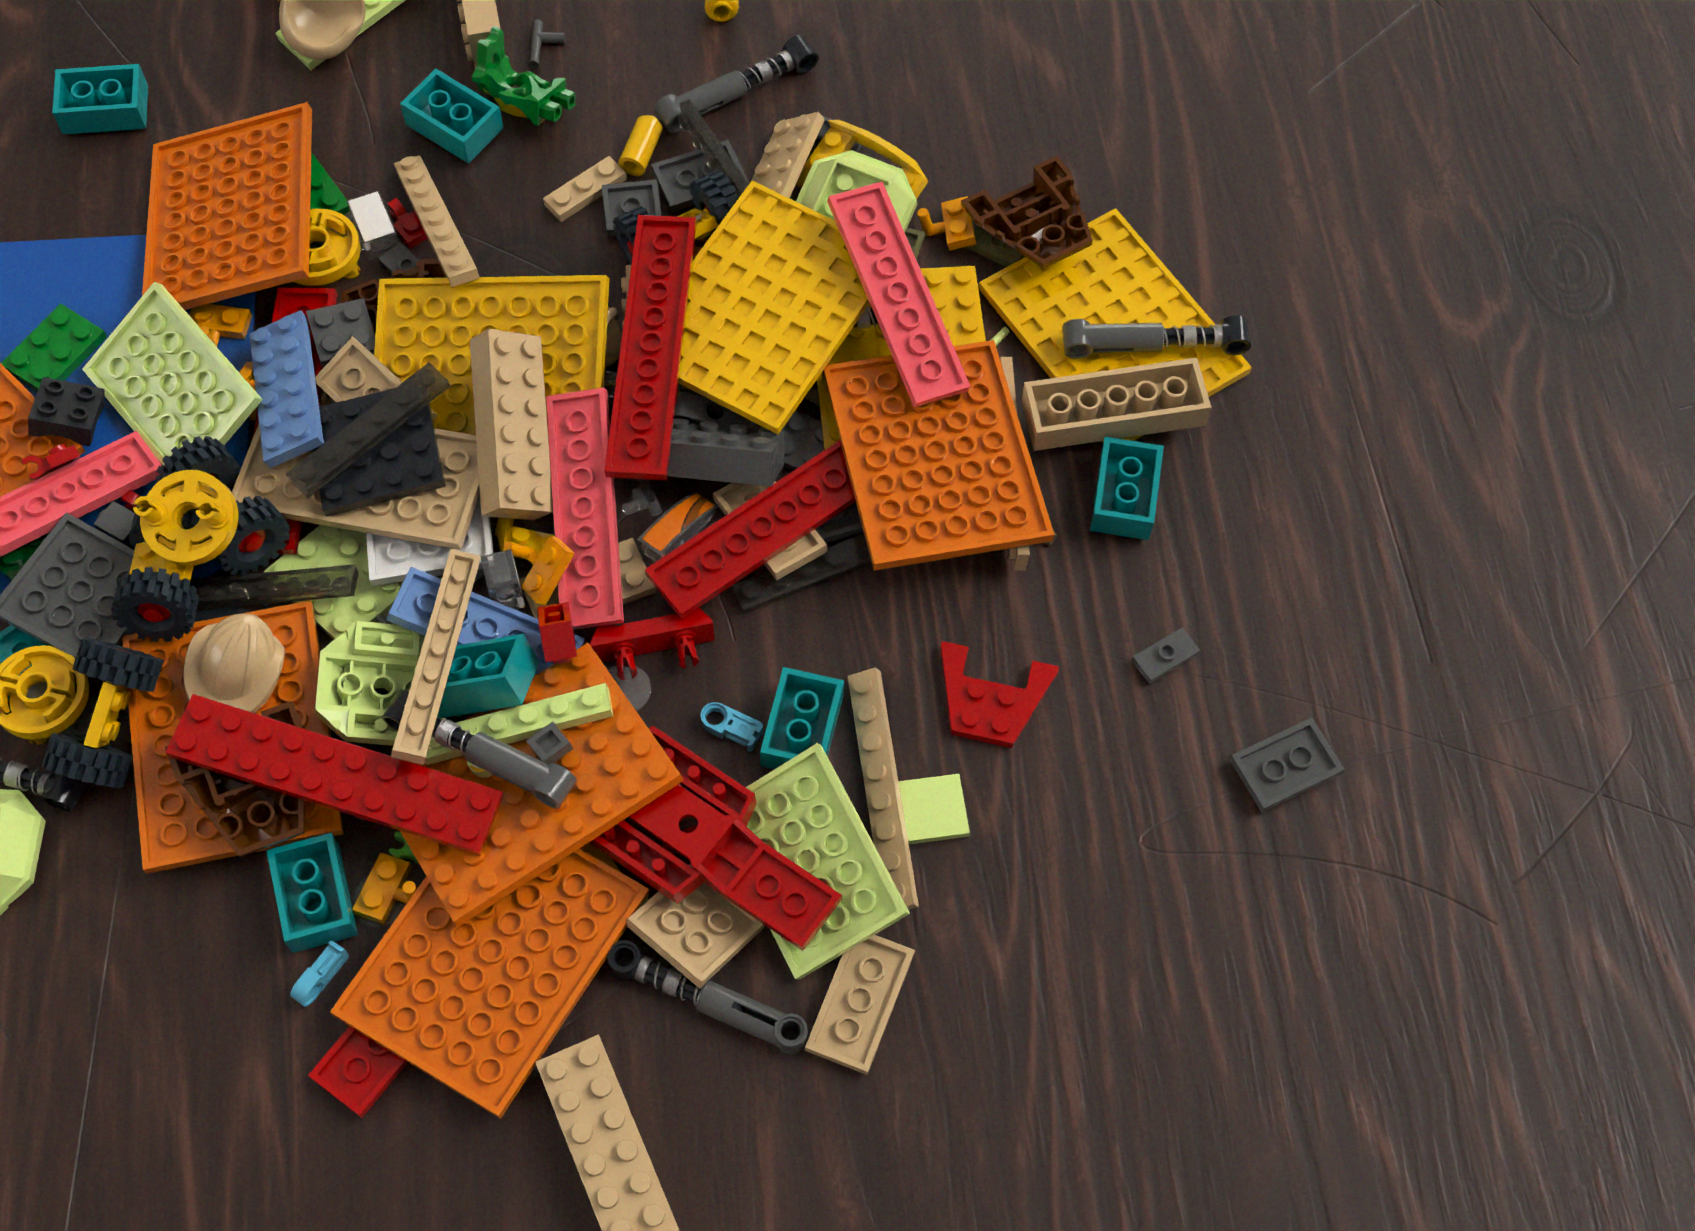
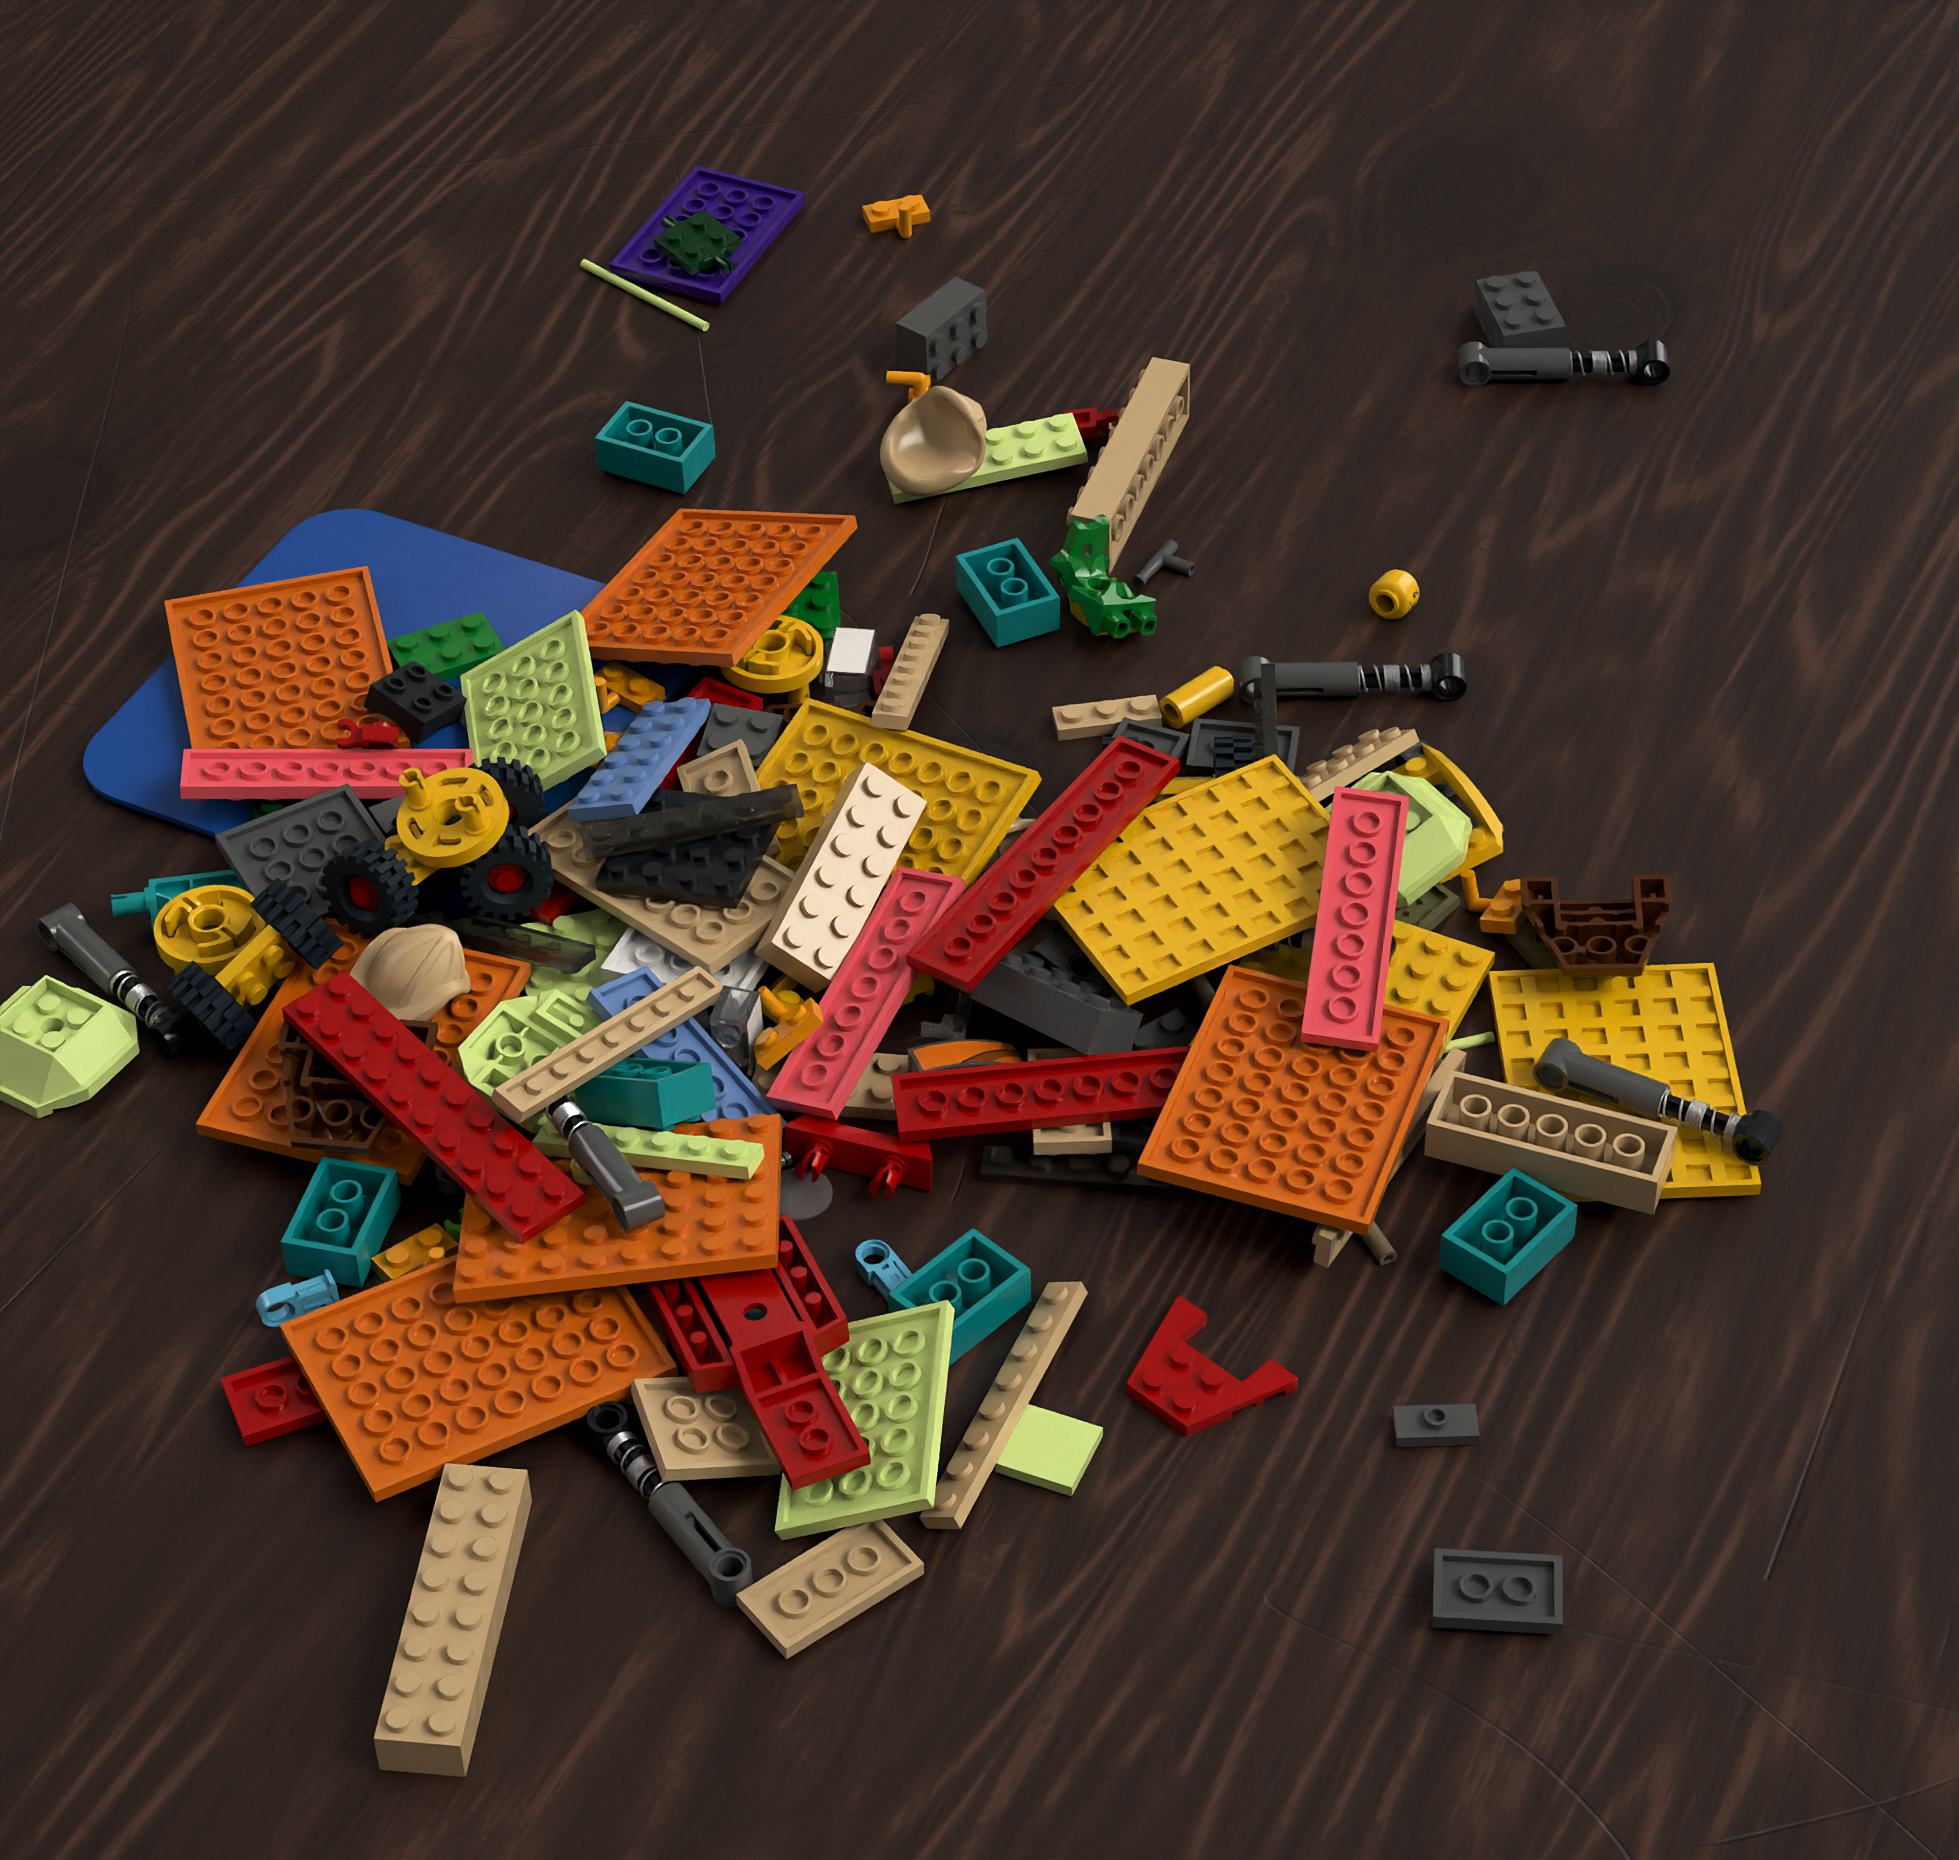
camera: 35 degrees right, 20 degrees down
dark grey plate [526,721,573,764] -> none
red brick [538,602,577,664] -> none

